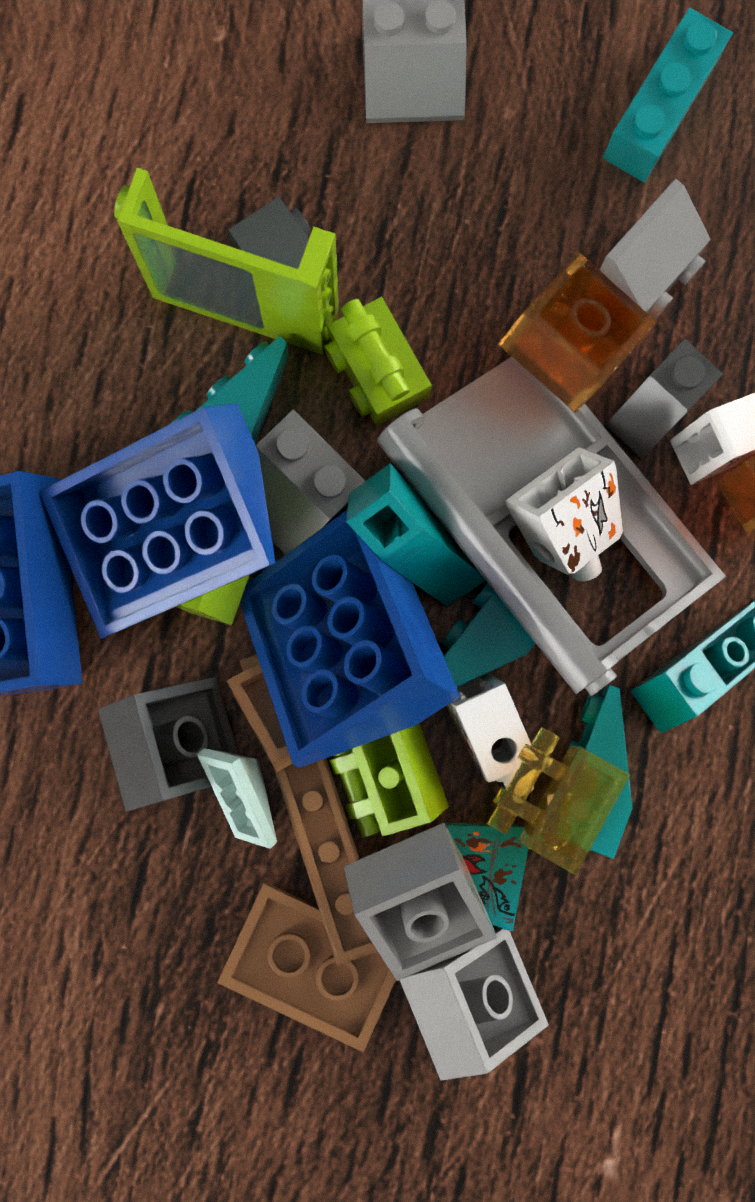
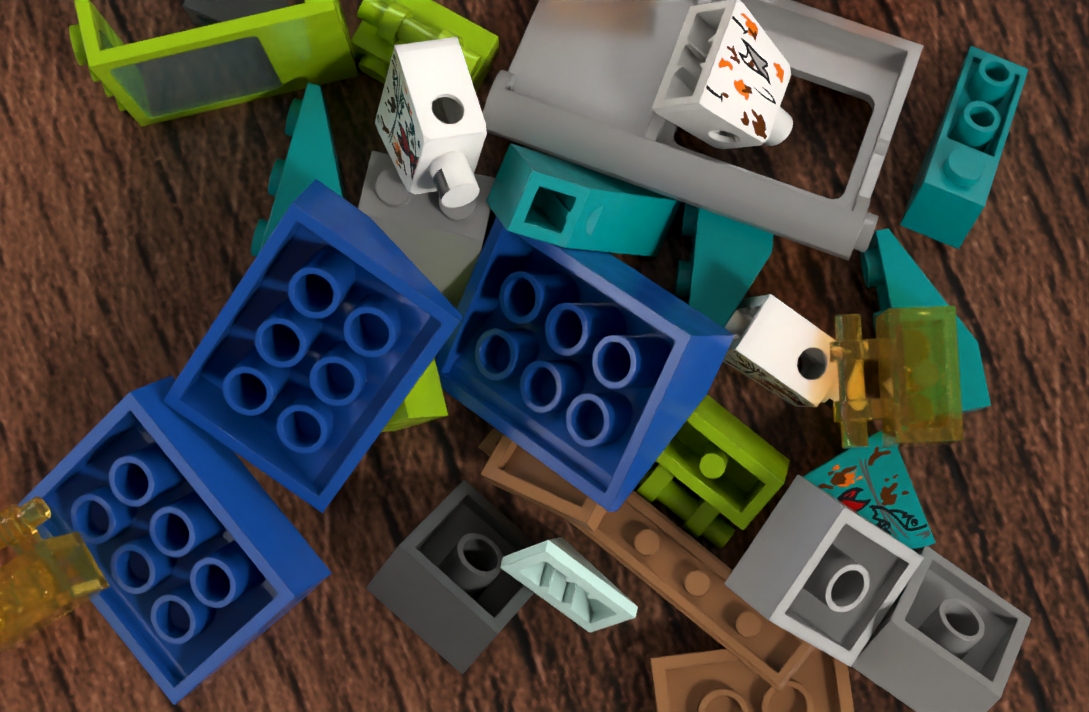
camera: 25 degrees left, 0 degrees up
none -> white torso [375,37,487,208]

